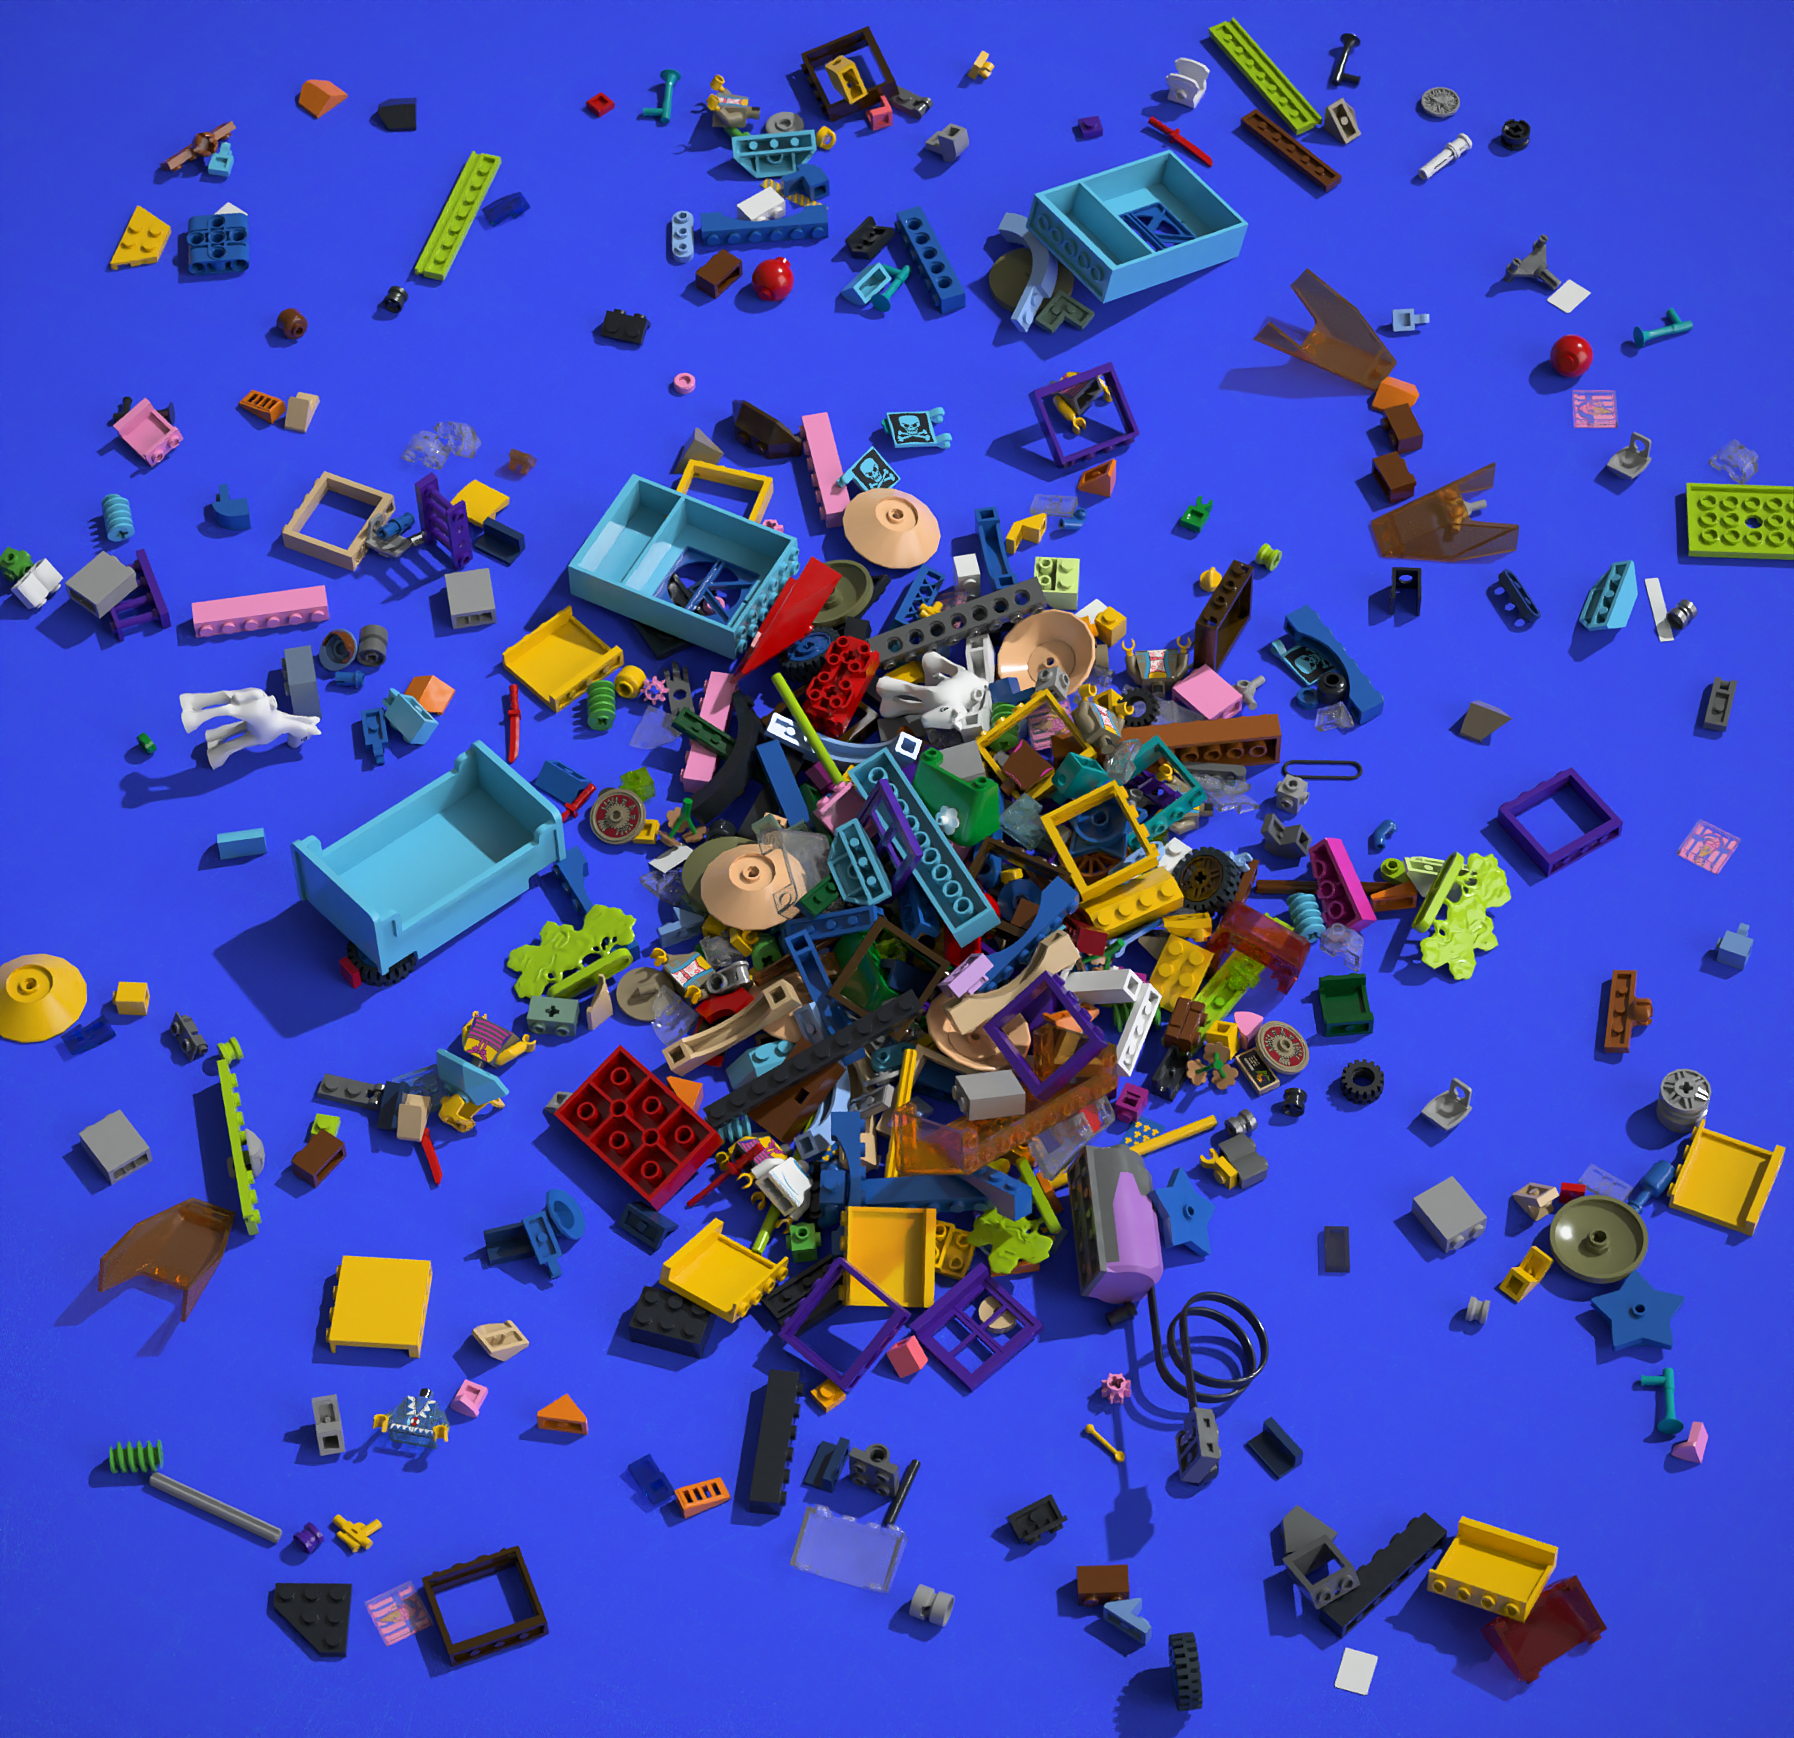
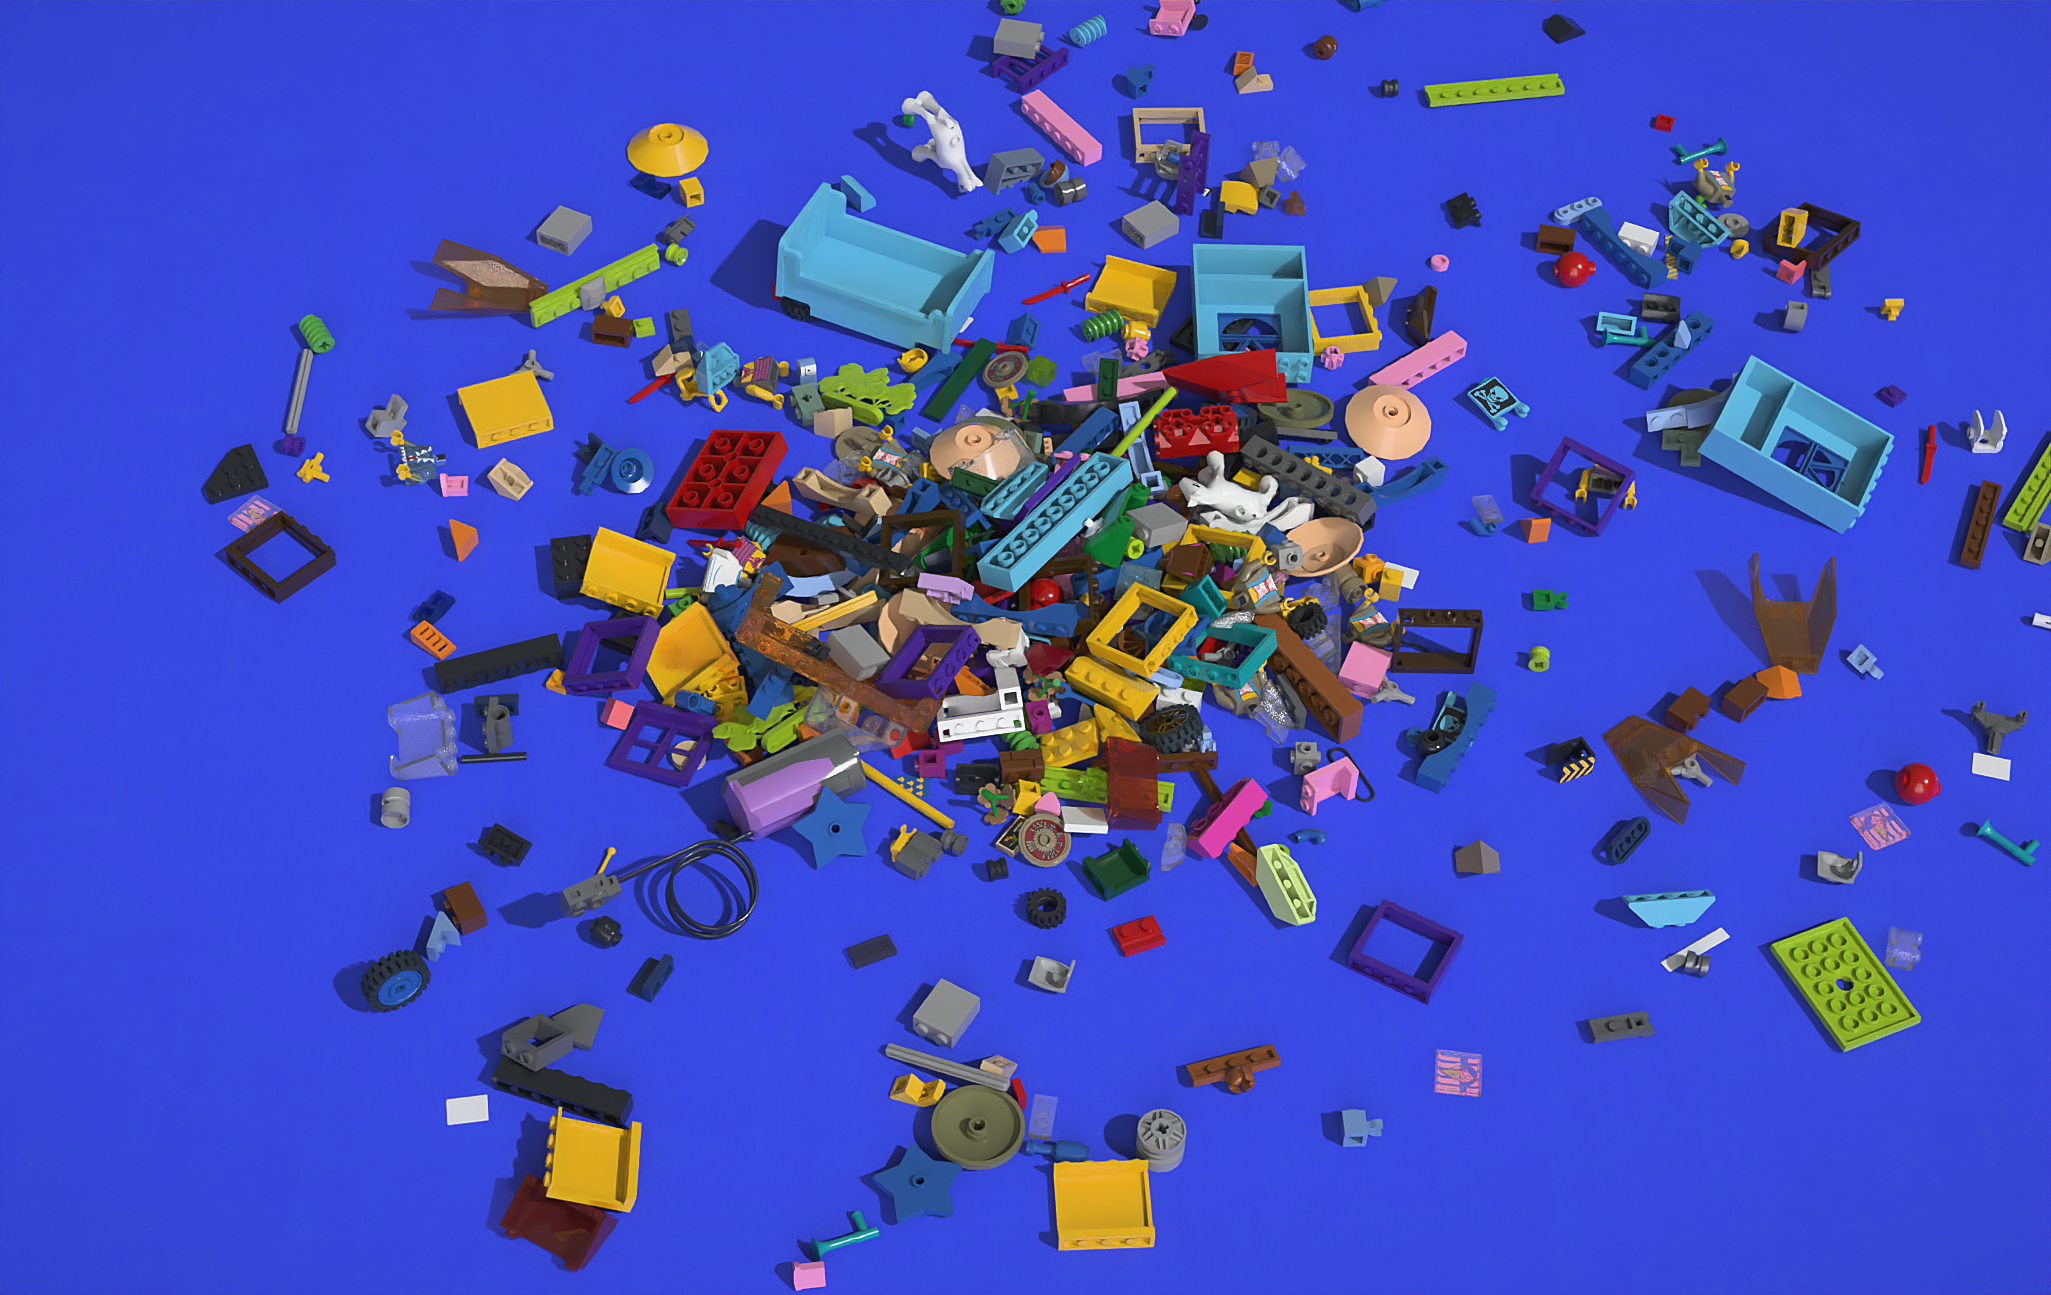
camera: 60 degrees right, 5 degrees down
white brick [11,558,63,609] -> none
clear blue slope [482,192,531,227] -> none
flag [836,446,901,492] -> none
yellow slope [1006,513,1047,555] -> none
yellowish green slope [1034,557,1080,610] -> none
bright pink gear [1101,1373,1131,1404] -> none
yellow tile [1200,567,1222,592] -> none
dark grey brick [1260,813,1312,859] -> none
medium azure piece [1287,893,1326,945] -> none
clear tile [1315,702,1354,732] -> none
lime plant [1412,851,1511,980] -> none
light grey wheel [1466,1296,1491,1325] -> none
none -> light grey piece [508,350,554,380]
none -> yellow tile [600,296,625,318]
none -> blue piece [674,689,718,716]
none -> medium blue leg [797,356,818,391]
none -> black wheel [802,637,831,666]
none -> black bracket [842,513,879,538]
none -> light grey axle [885,1043,1010,1091]
none -> yellow hair [897,348,928,374]
none -> dark green tile [923,337,997,423]
none -> white tile [1060,806,1108,834]
none -> red plate [1112,915,1166,958]
none -> dark tan slope [1239,156,1279,188]
none -> dark grey slope [1257,185,1282,209]
none -> bright pink panel [1300,757,1359,816]
none -> light blue slope [1674,320,1691,349]

